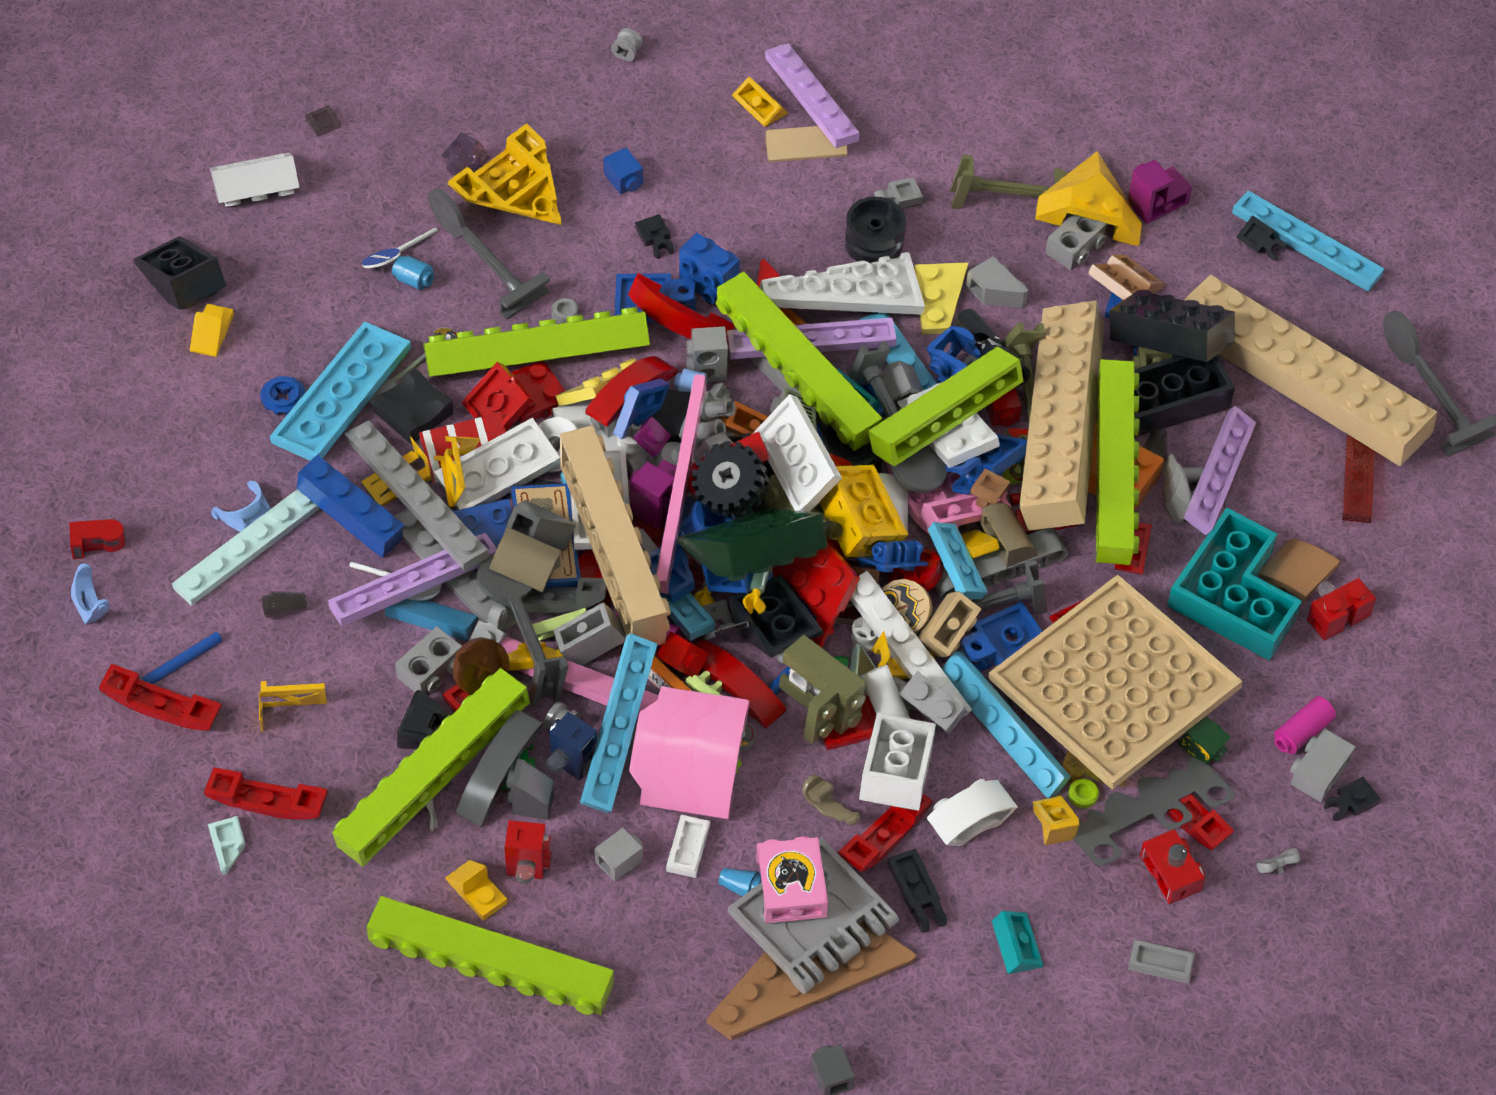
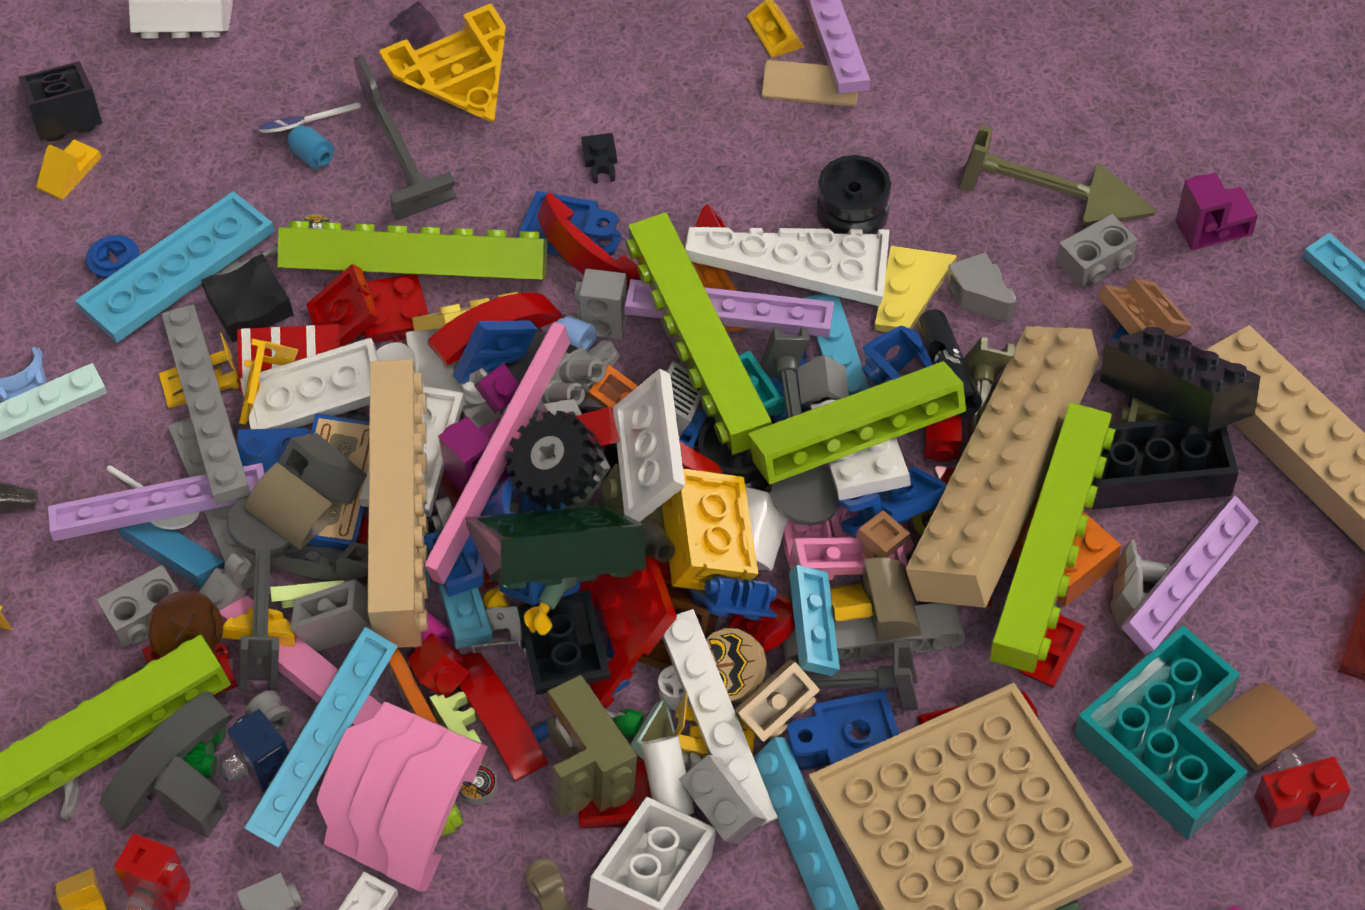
camera: 20 degrees right, 0 degrees up
blue brick [296,454,404,558] -> none
black piece [397,690,452,749] -> none
light grey tile [551,298,579,323] -> none
blue brick [603,147,643,195] -> none
blue brick [679,232,740,305] -> none
light grey plate [874,177,923,208] -> none
yellow wedge [1035,151,1142,246] -> none
clear smoke cone [1143,428,1168,461] -> none
black plate [1236,215,1287,261] -> none

